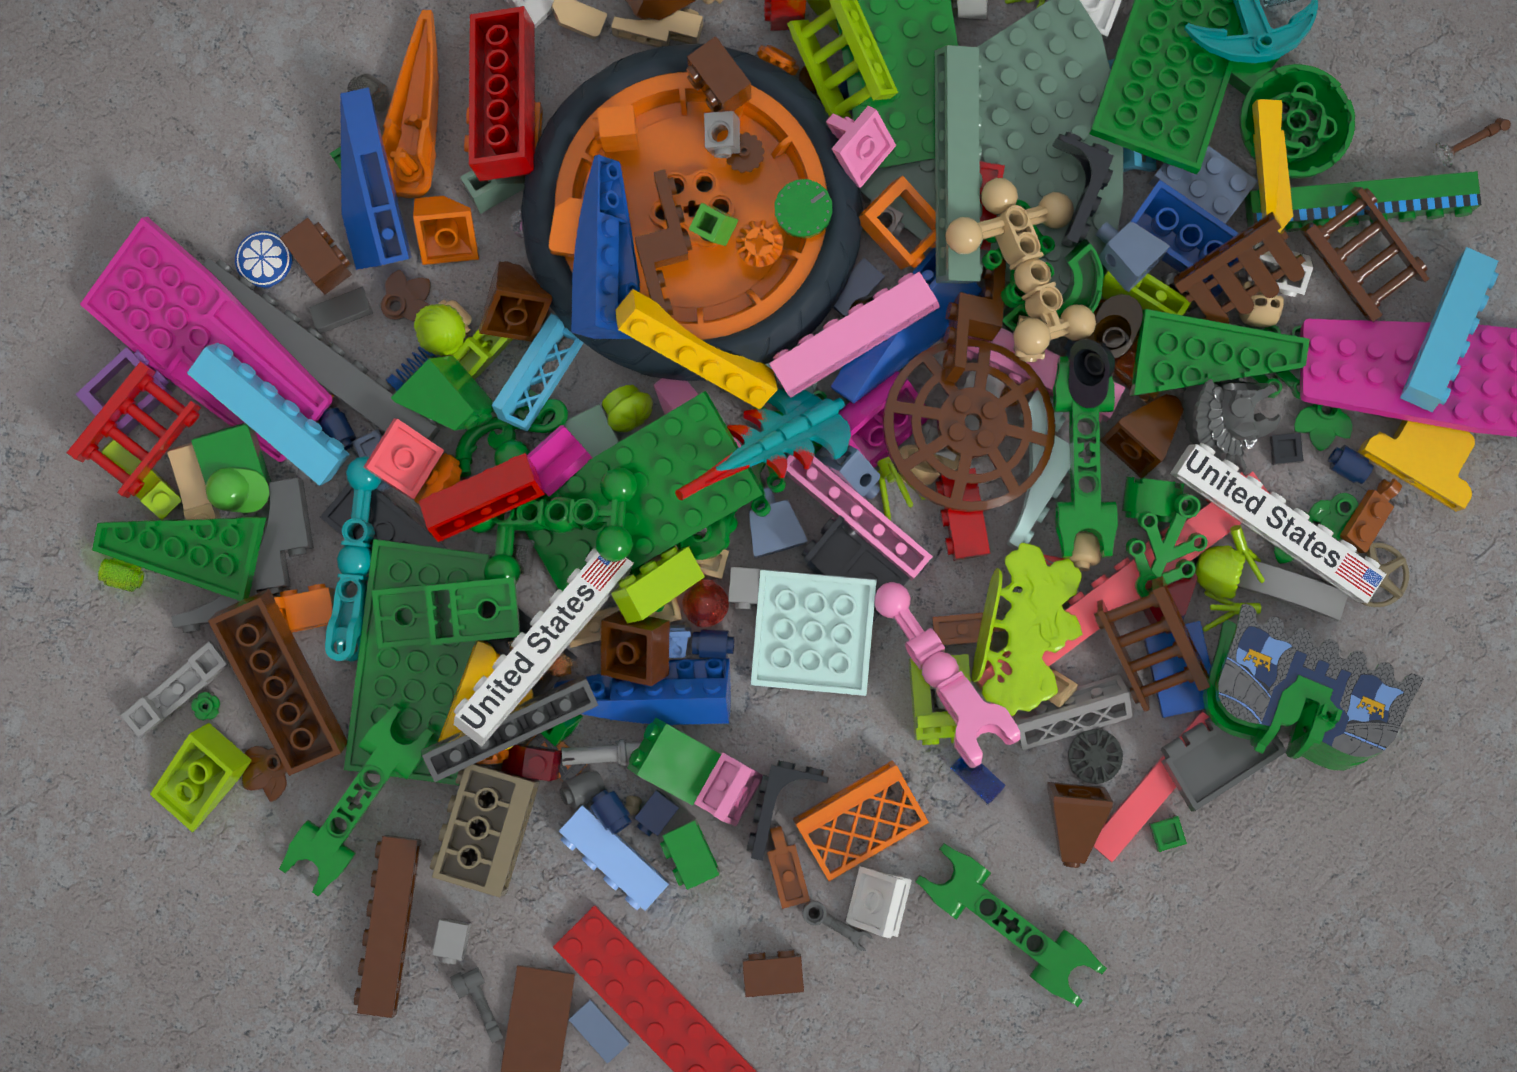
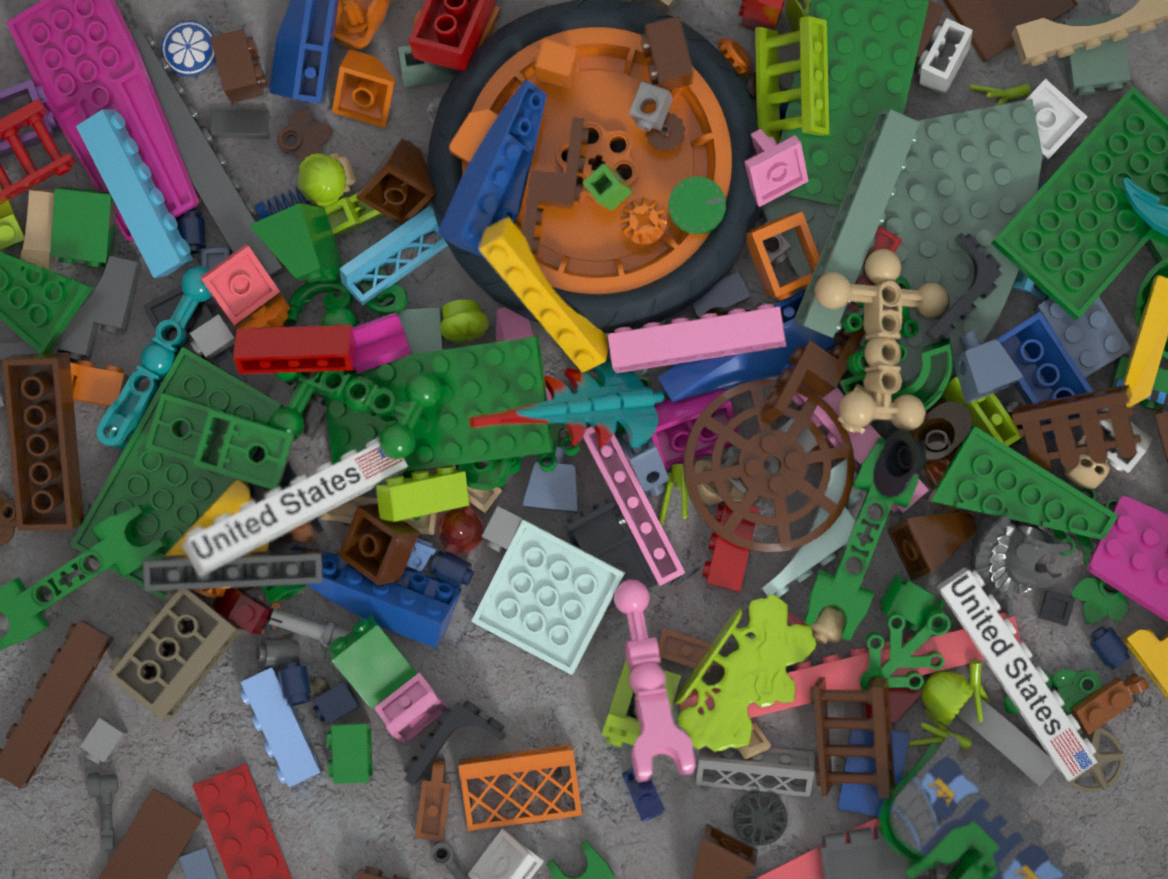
camera: 25 degrees right, 0 degrees up
bright green cap [205,467,269,513] -> none
none -> light grey brick [190,314,236,360]

